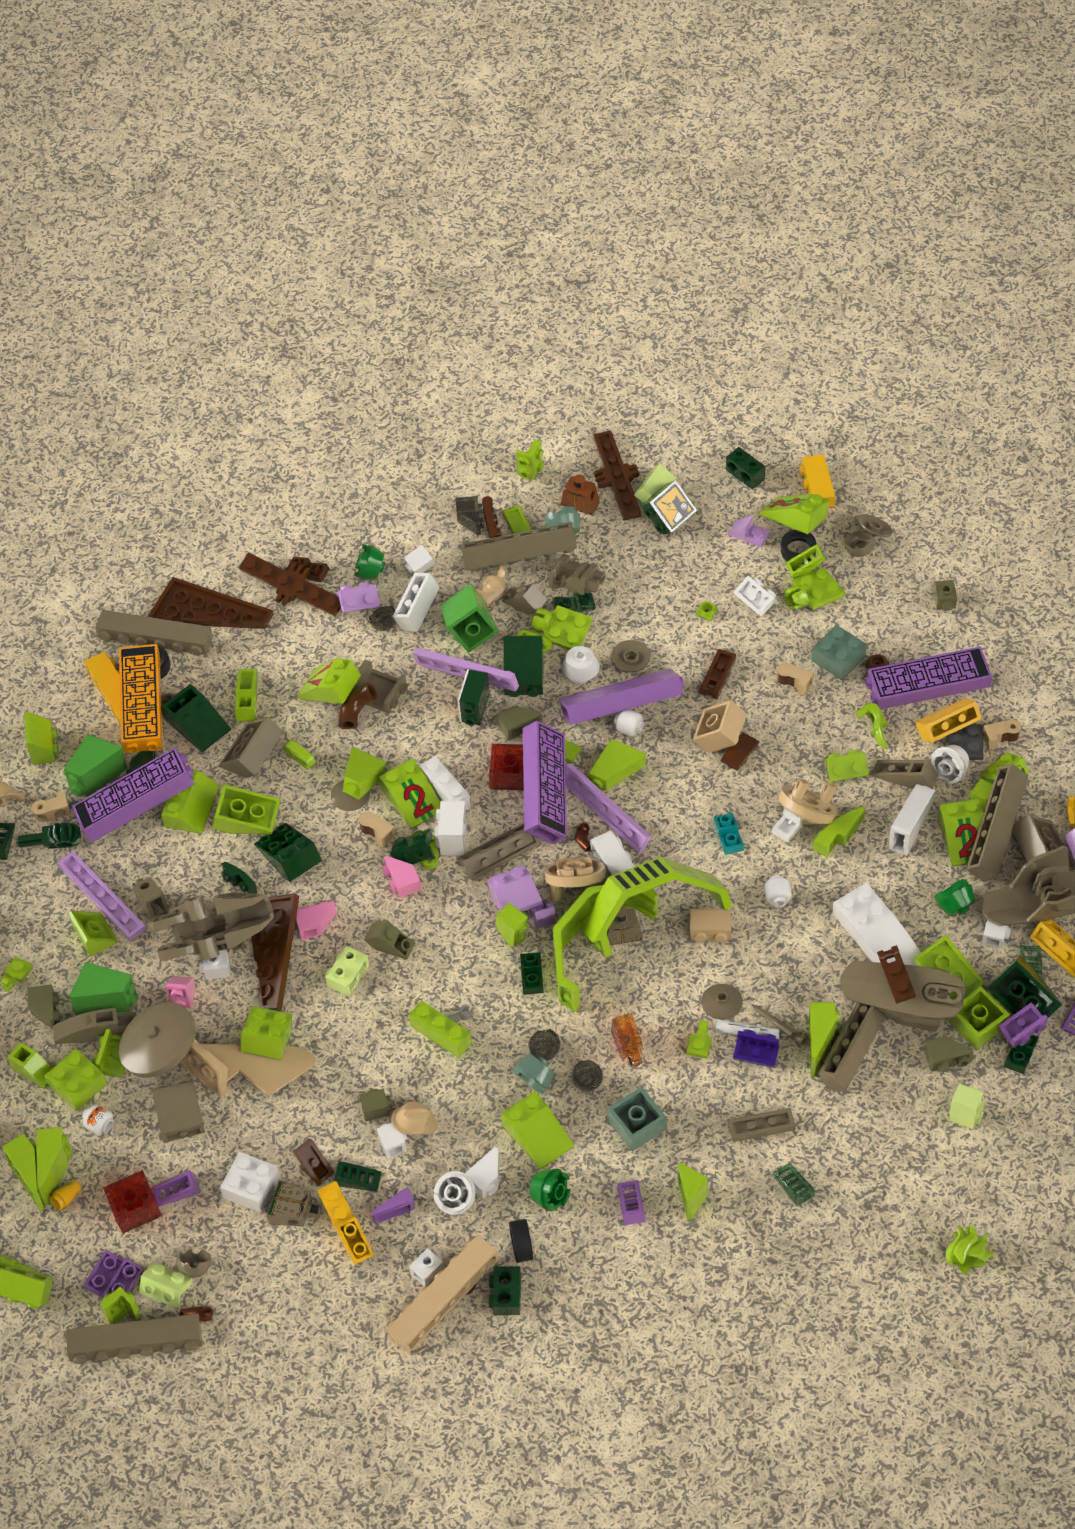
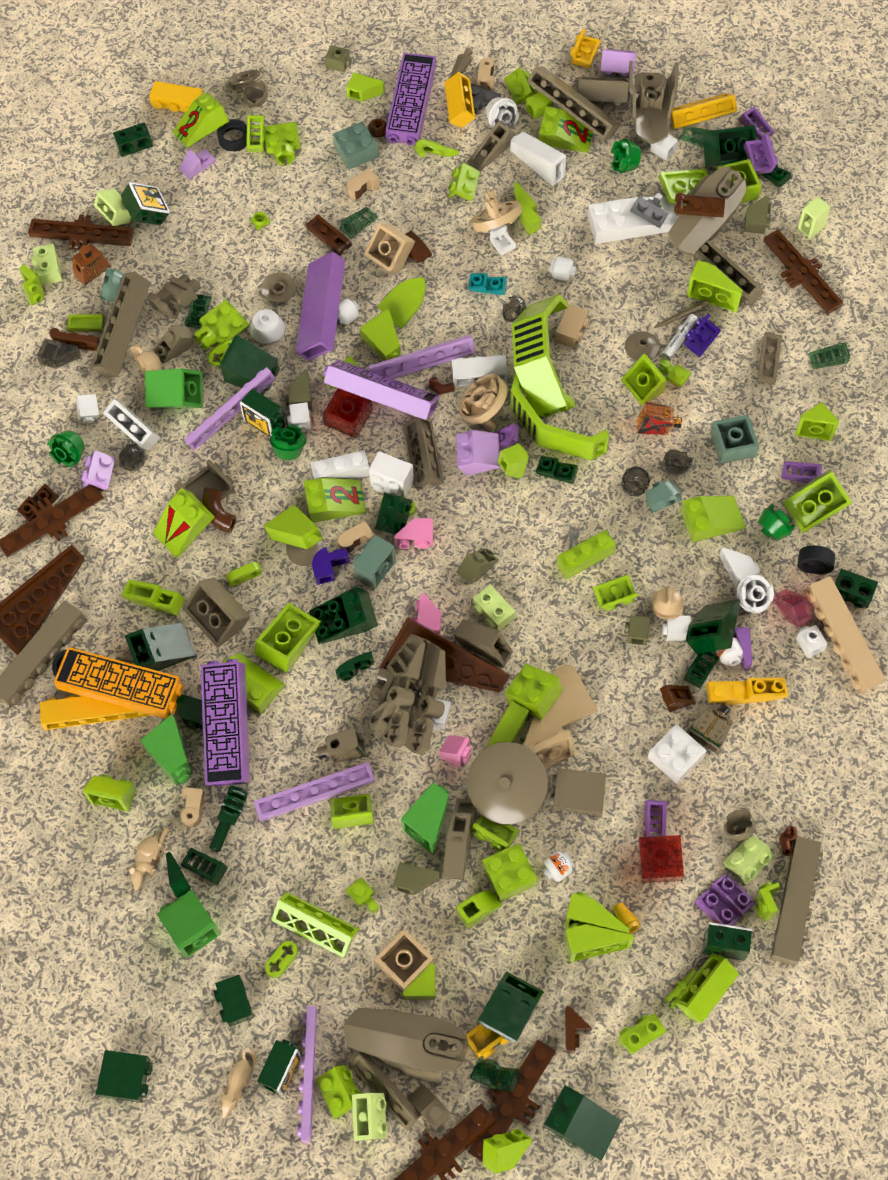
camera: 70 degrees left, 10 degrees up
white bracket [733,576,779,617] -> none
none -> yellowish green brick [31,244,62,285]
none -> green cone [269,425,307,460]
none -> white brick [287,402,311,433]
none -> dark purple brick [312,547,350,585]
none -> clear green slope [340,207,378,239]
none -> lime slope [346,72,385,102]
none -> sand green brick [353,535,396,590]
none -> lime shield [377,277,426,328]
none -> dark tan bar [450,48,473,77]
none -> dark tan slope [453,619,513,667]
none -> lime slope [486,701,530,748]
none -> clear smoke hair [503,295,527,322]
none -> lime bracket [592,574,639,611]
none -> lime slope [621,354,667,405]
none -> dark grey hinge [630,192,669,228]
none -> dark green slope [685,599,740,654]
none -> dark green piece [702,922,752,961]
none -> white head [716,637,743,666]
none -> reddish brown hinge [763,229,843,314]
none -> clear pink slope [773,589,814,627]
none -> lime slope [783,469,852,533]

